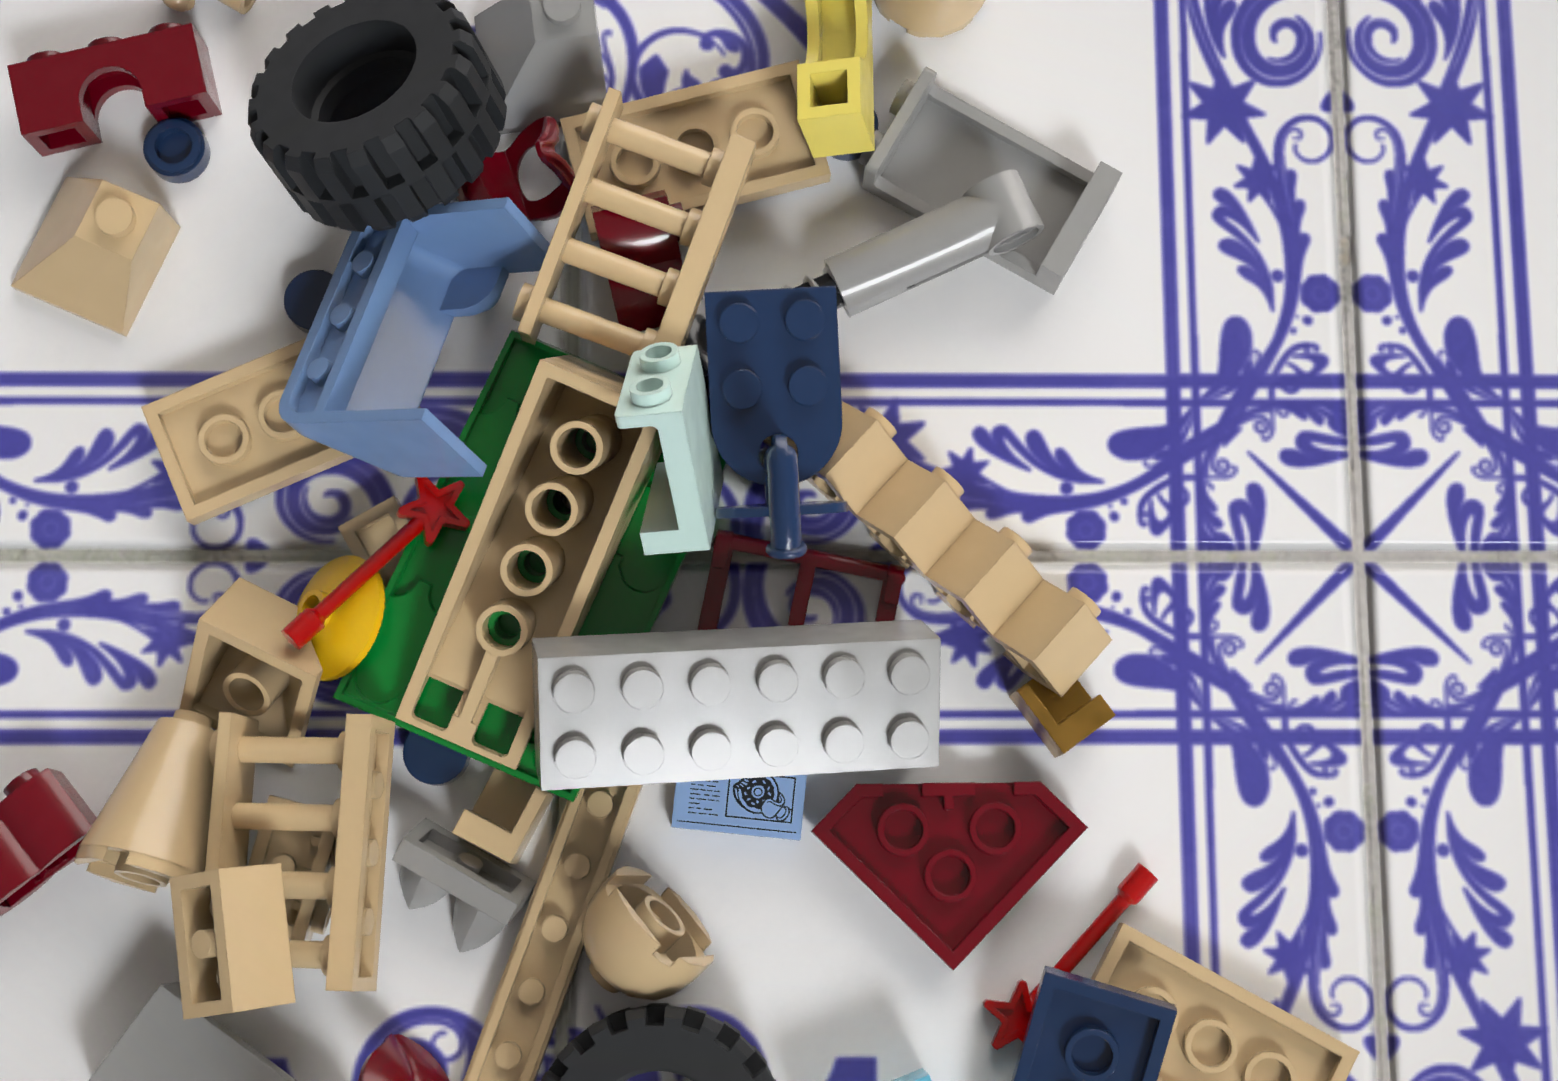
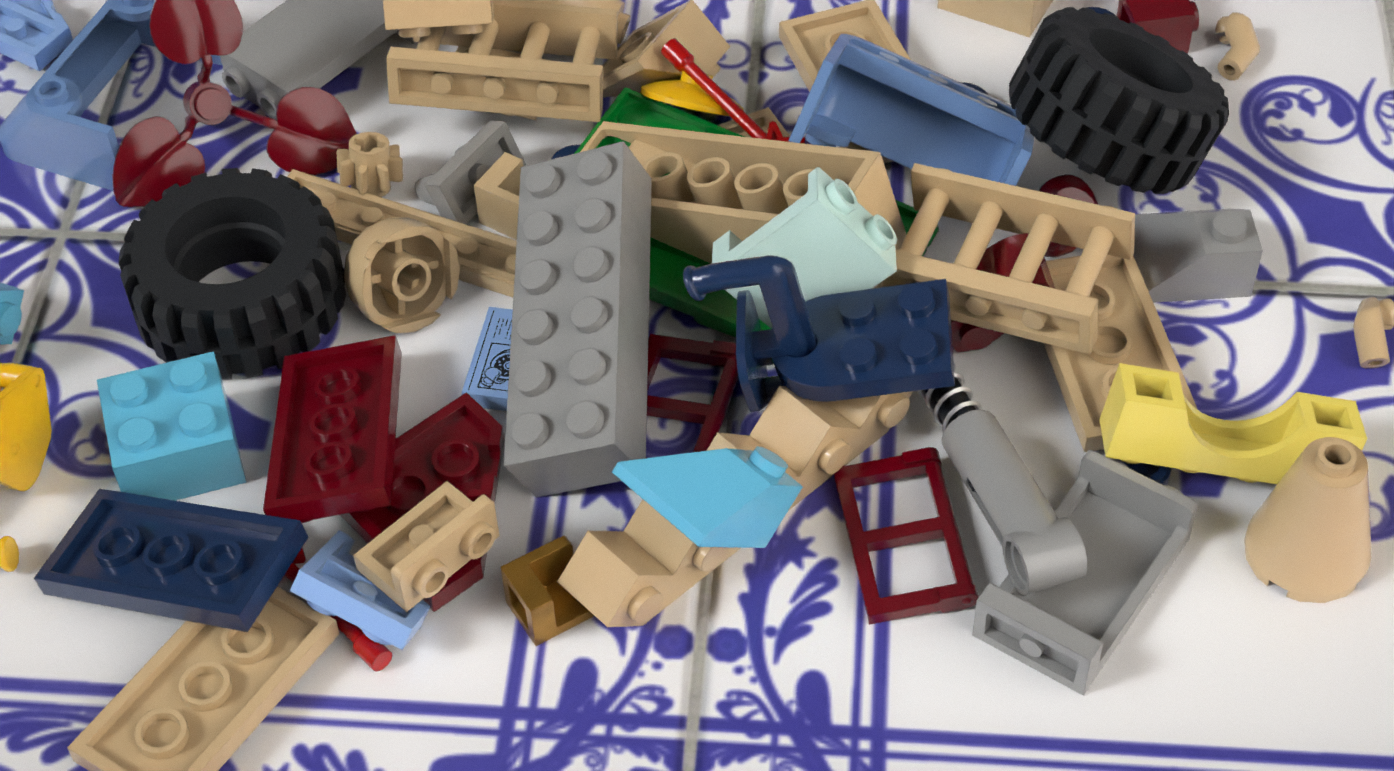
camera: 100 degrees right, 30 degrees down
none -> dark red plate [263,335,402,523]
none -> light blue wing [290,530,431,650]
none -> tan gear [337,132,403,197]
none -> tan bracket [353,481,500,612]
none -> medium azure slope [612,446,803,548]
none -> dark red window [834,447,979,625]

